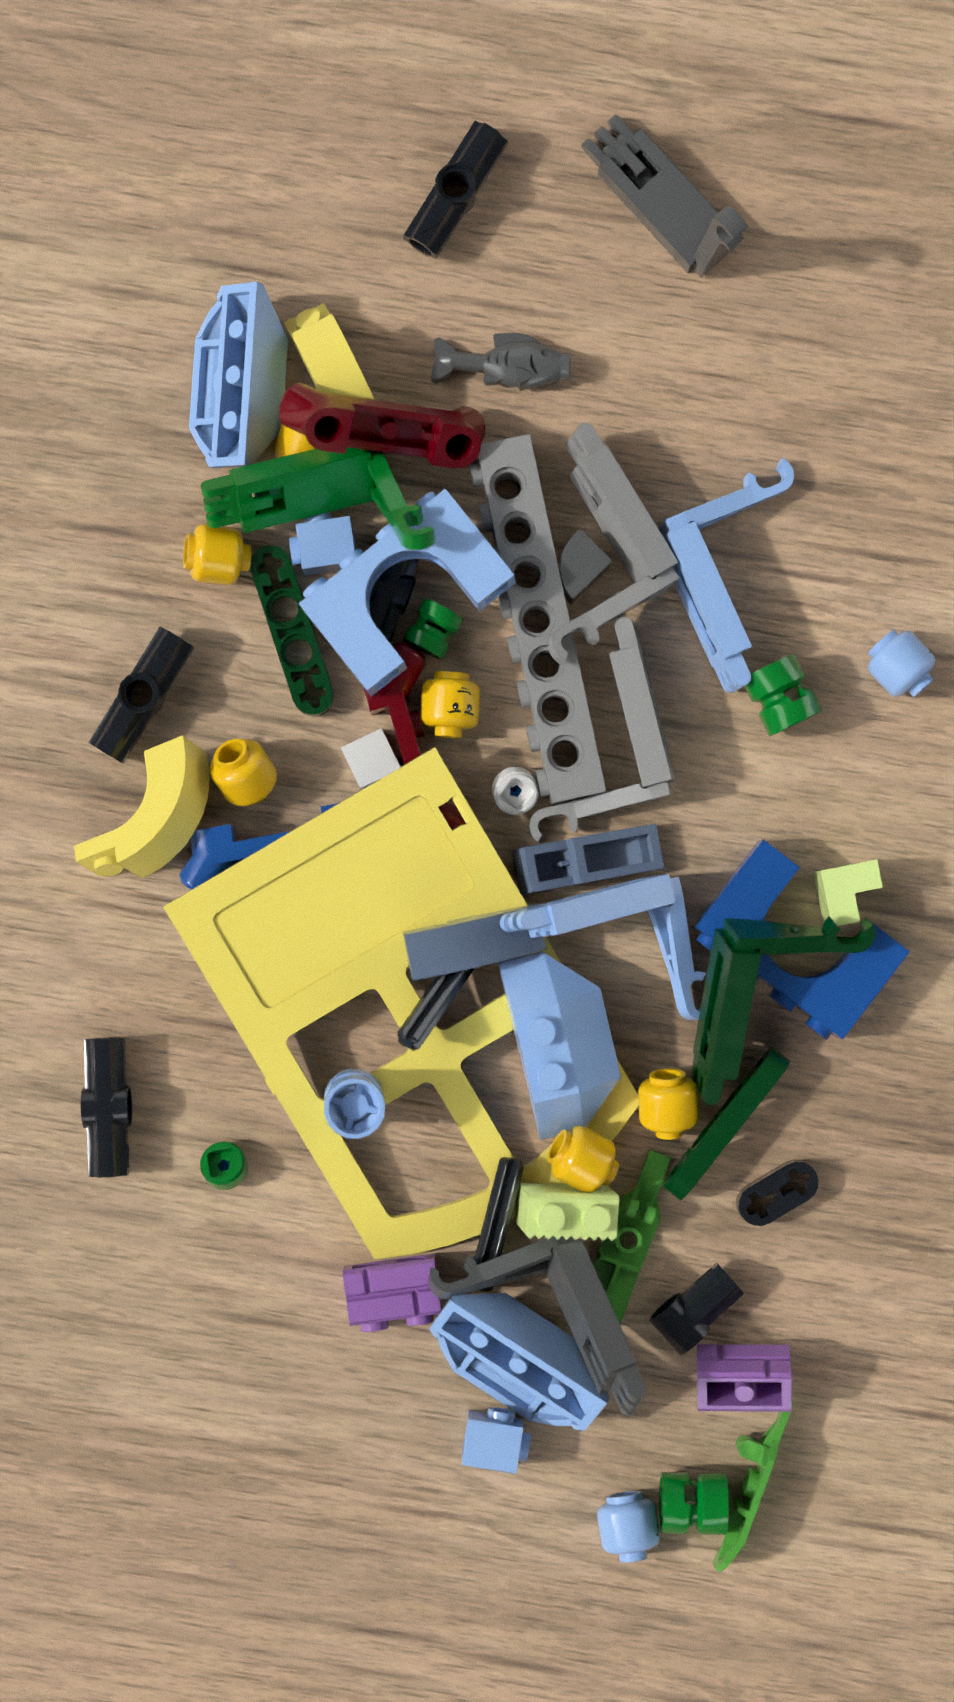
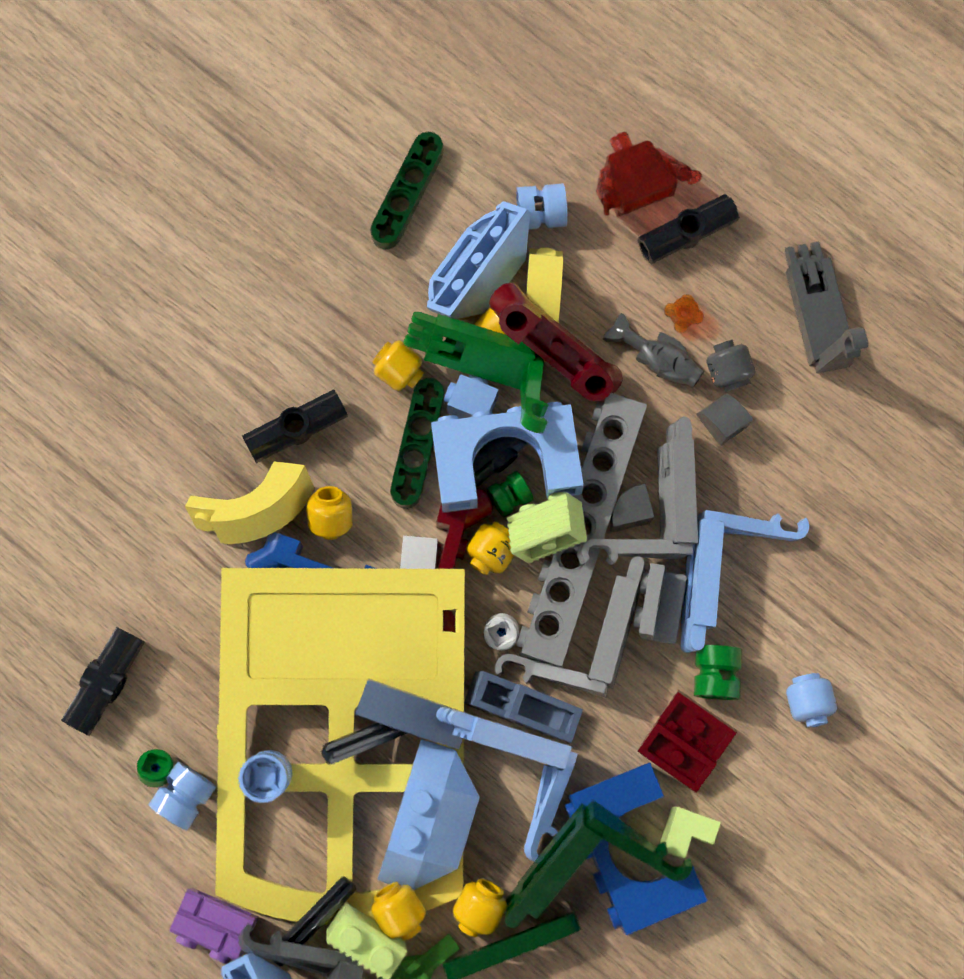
camera: 30 degrees right, 10 degrees down
none -> light blue wheel [148,761,217,831]
none -> dark green beam [370,131,443,250]
none -> yellowish green brick [506,492,587,563]
none -> light blue wheel [516,183,567,230]
none -> clear red torso [596,132,702,217]
none -> light grey bracket [634,563,687,644]
none -> dark red slope [637,689,737,793]
none -> clear orange plate [664,294,704,333]
none -> dark grey brick [696,394,753,446]
none -> dark grey head [706,339,755,392]

